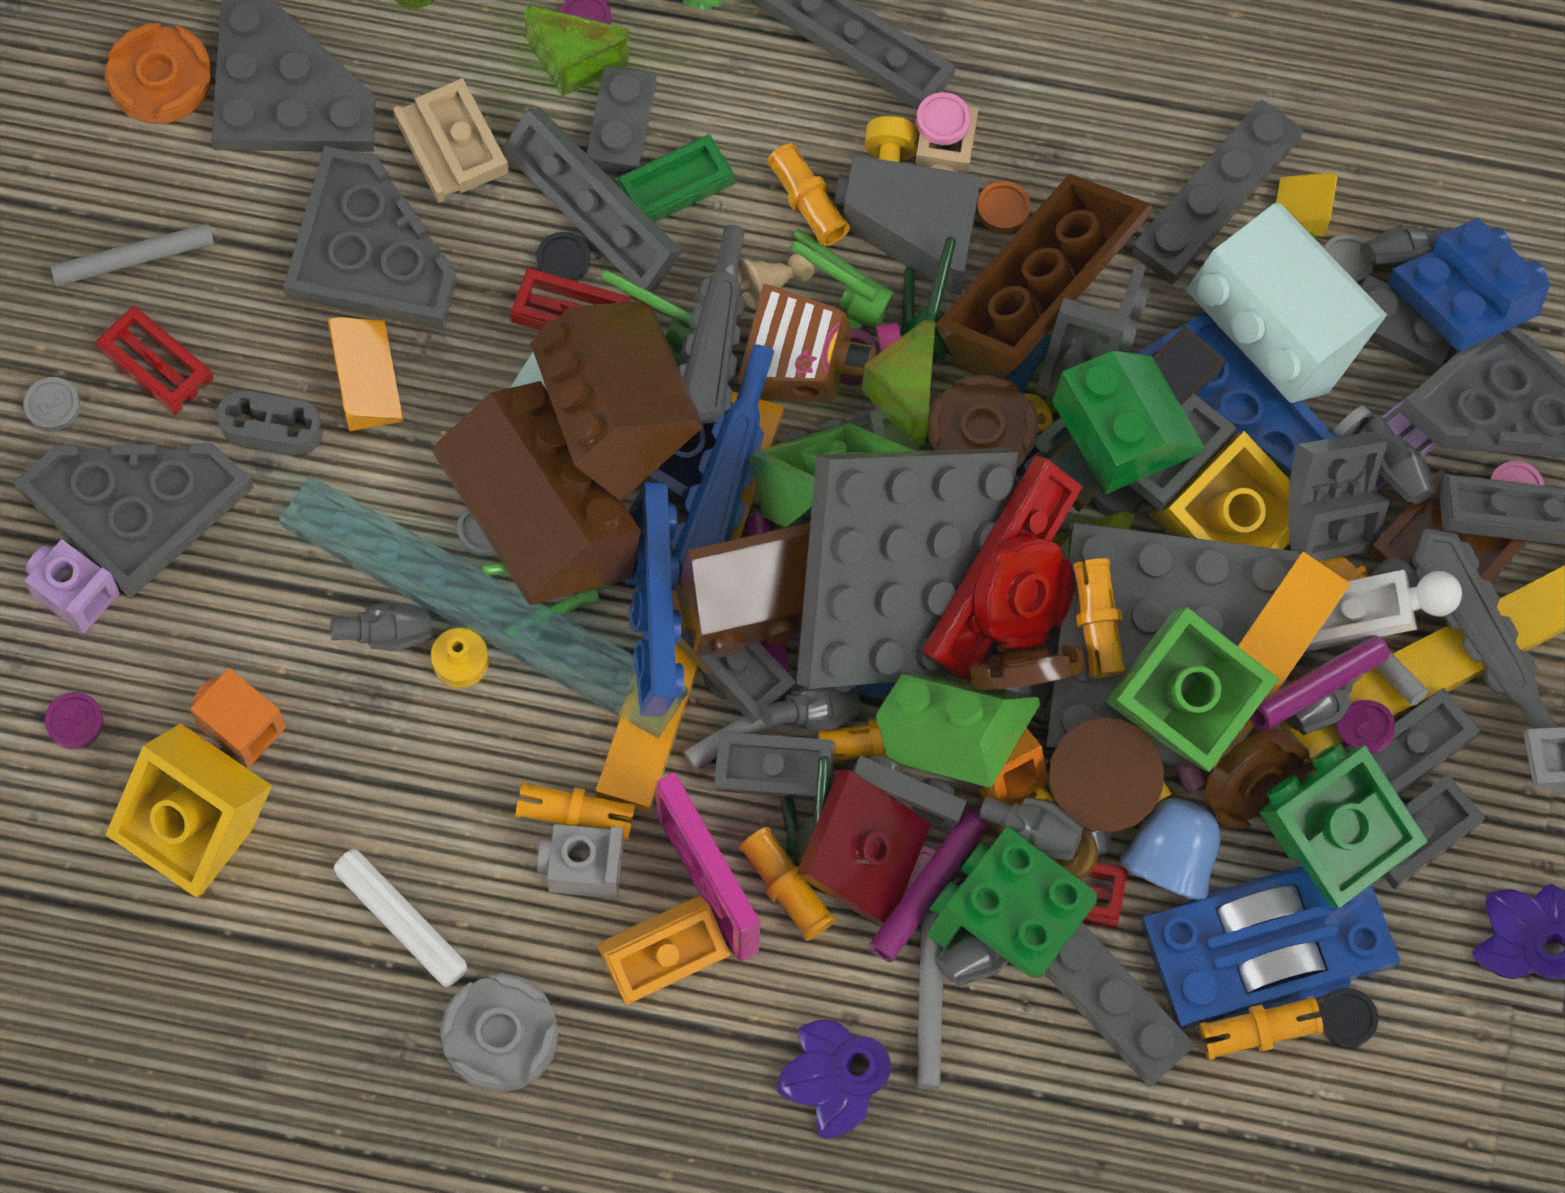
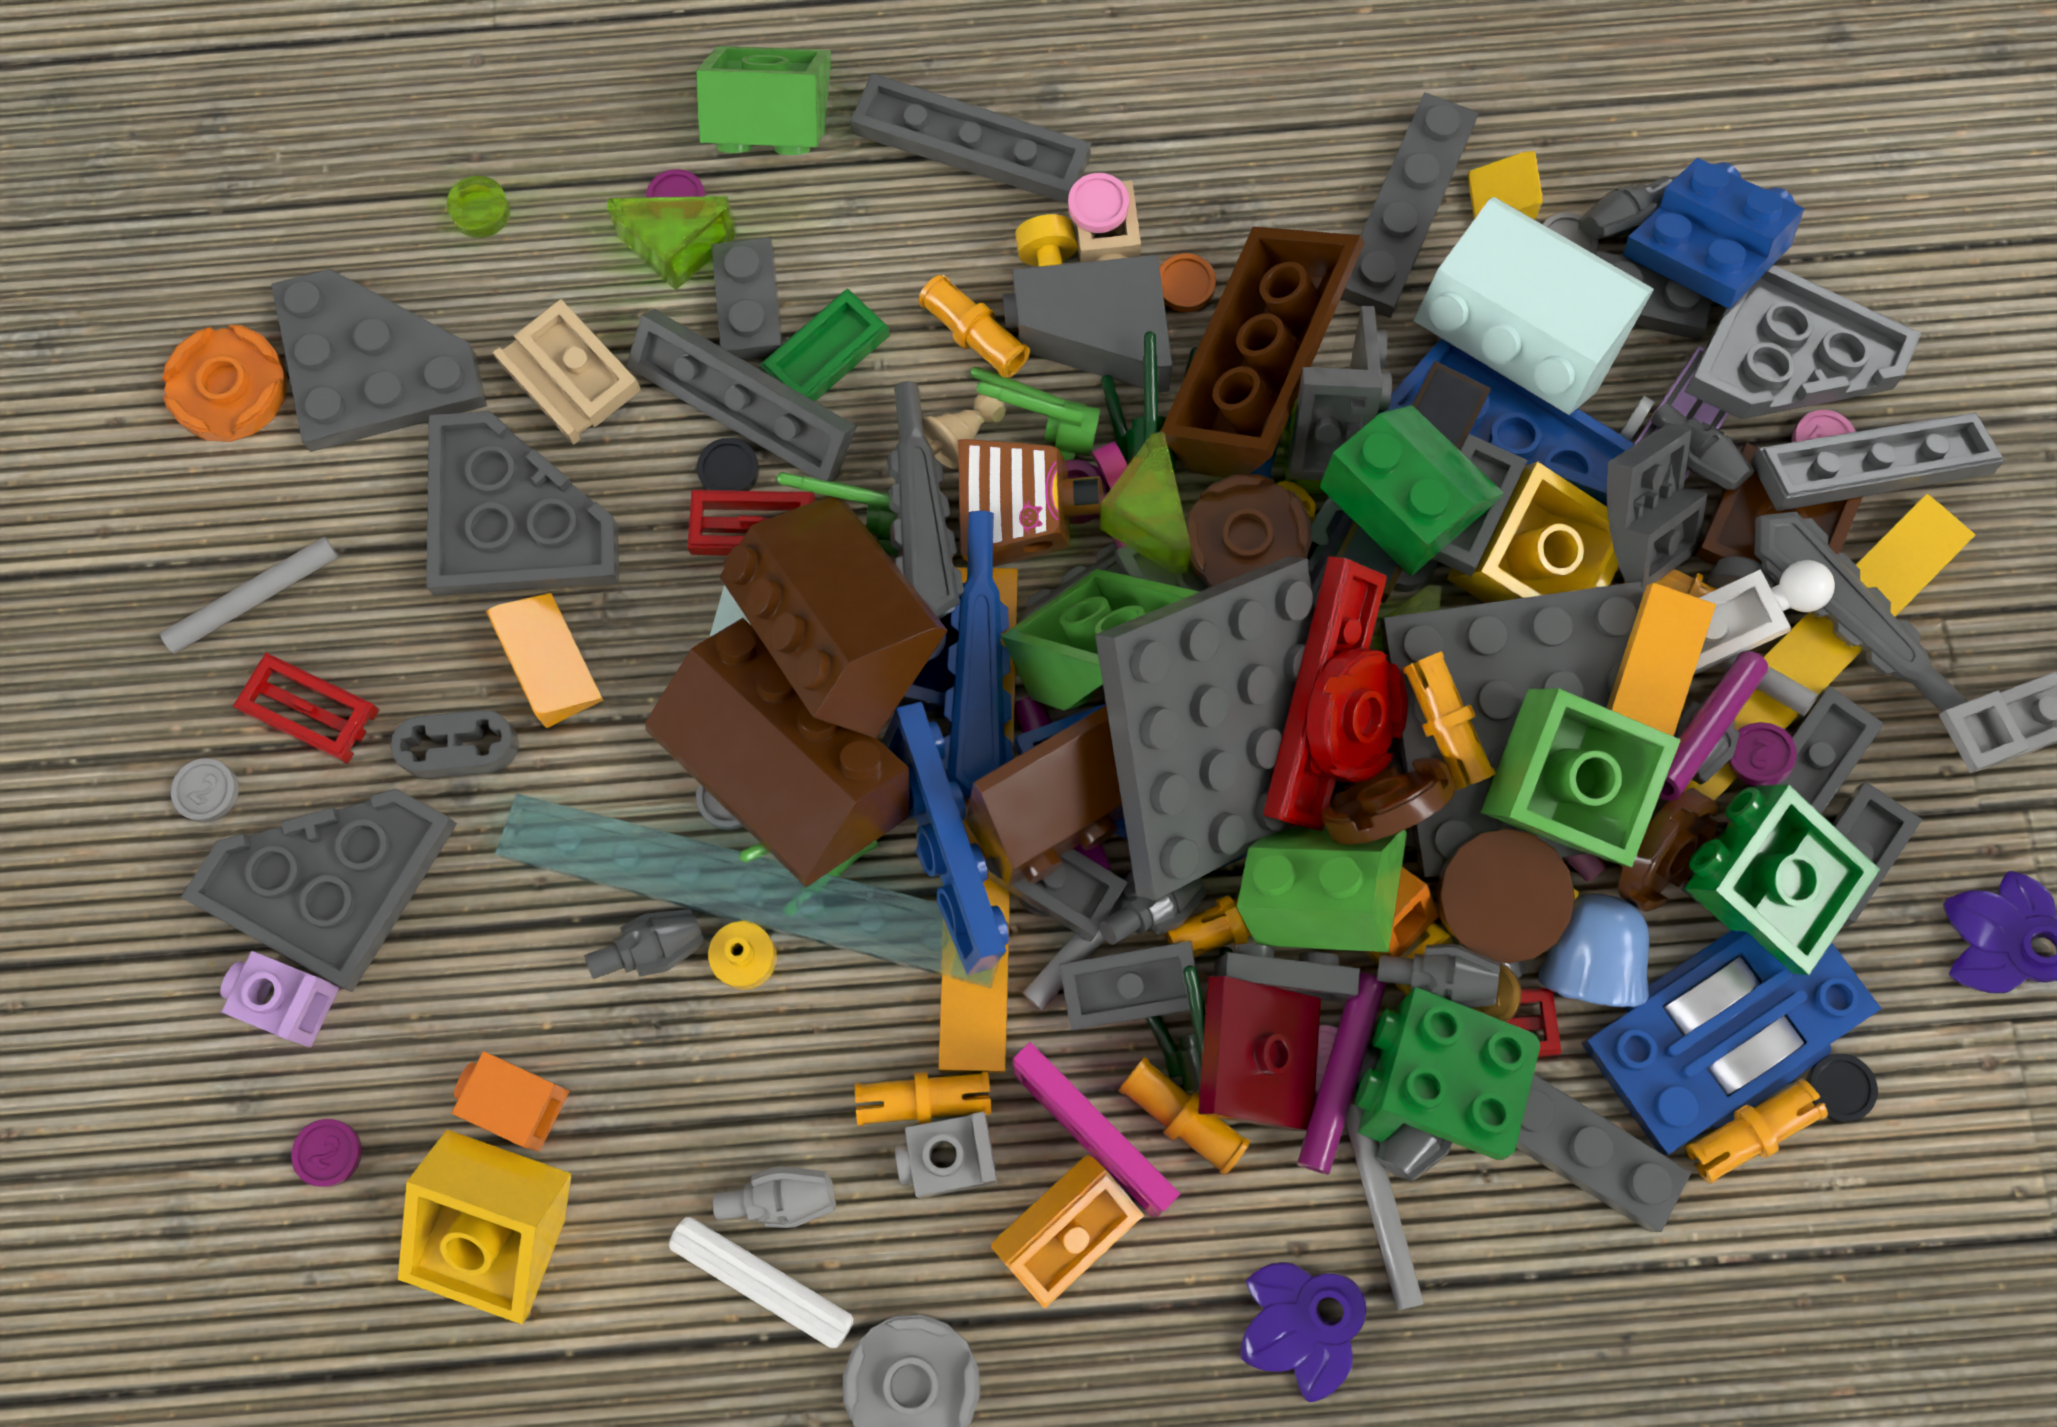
camera: 10 degrees left, 5 degrees up
none -> light grey piece [713,1166,836,1228]

